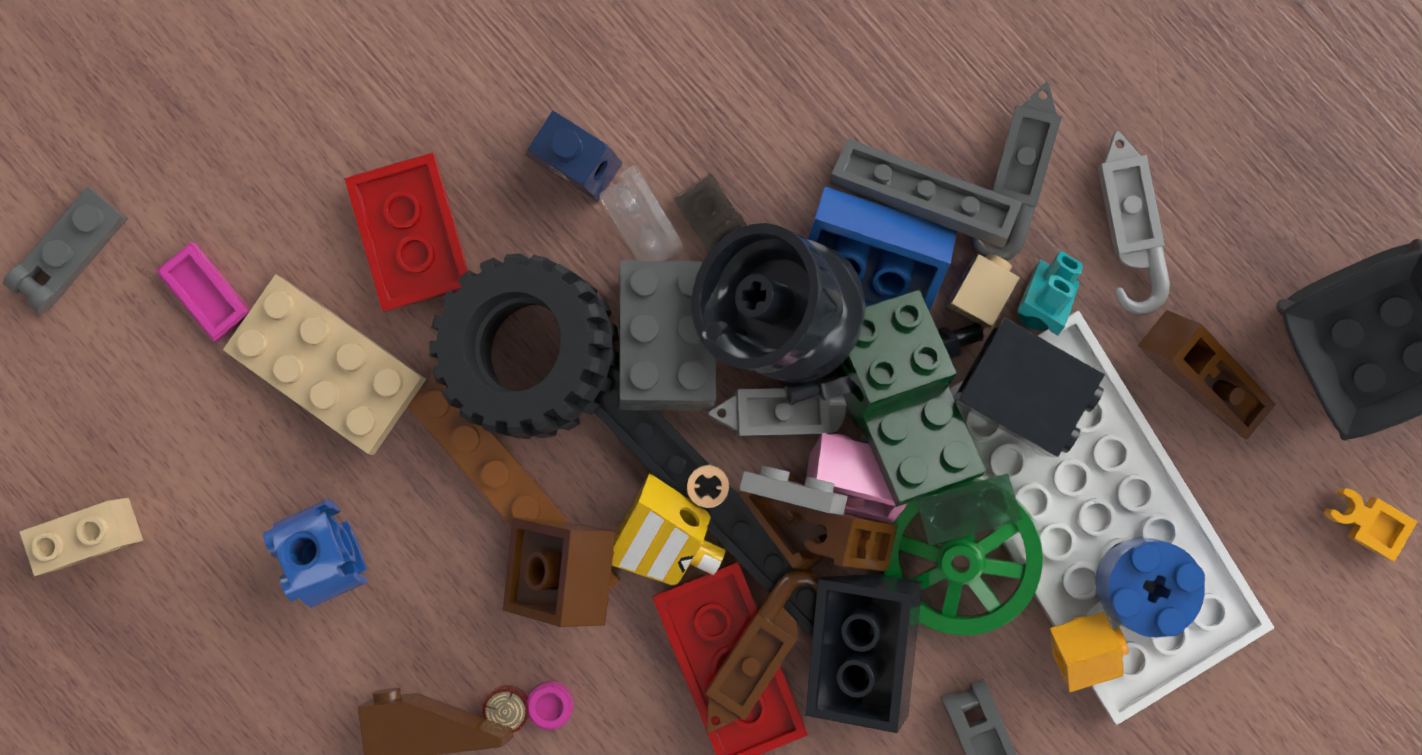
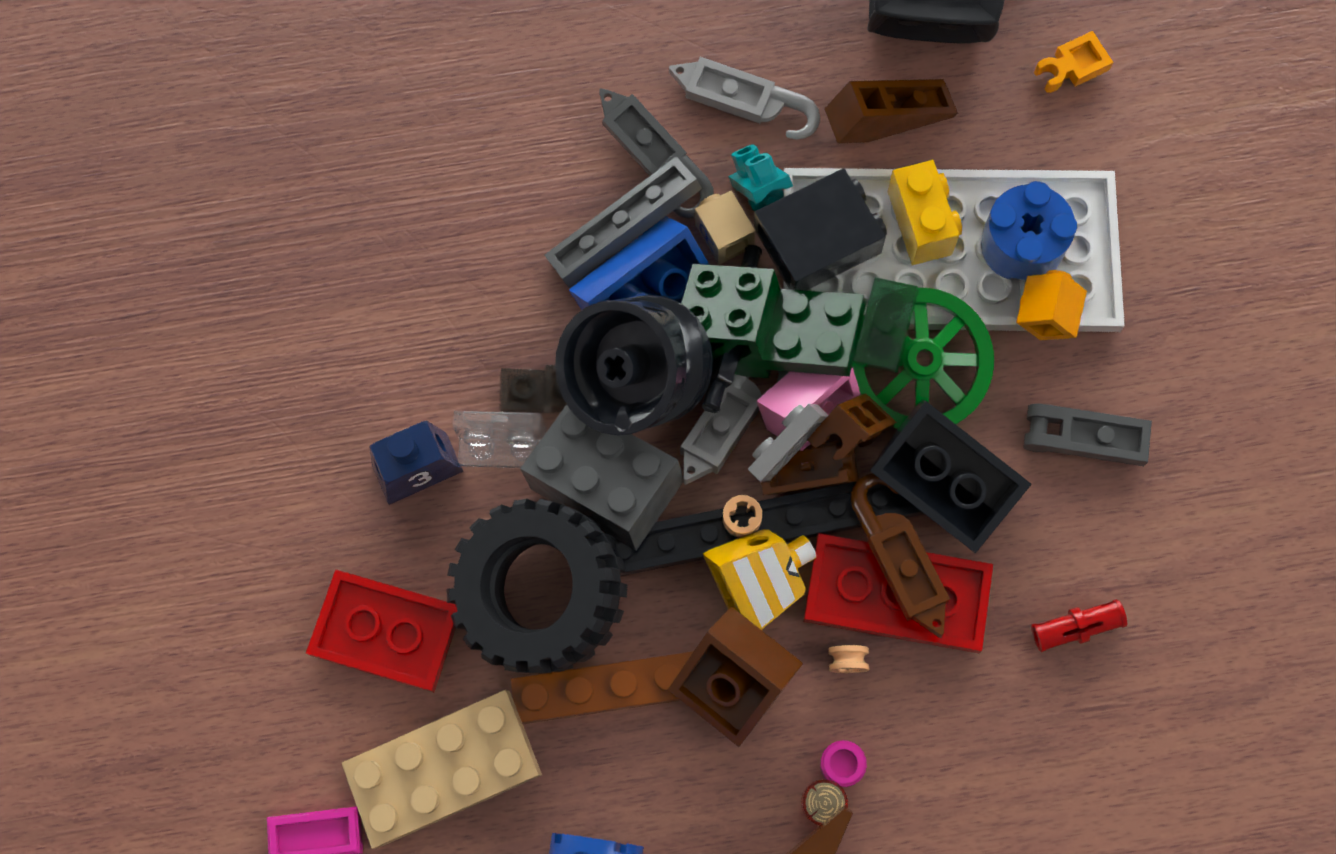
camera: 50 degrees left, 15 degrees down
none -> light nougat bush [828,645,869,673]
none -> yellow brick [887,160,962,265]

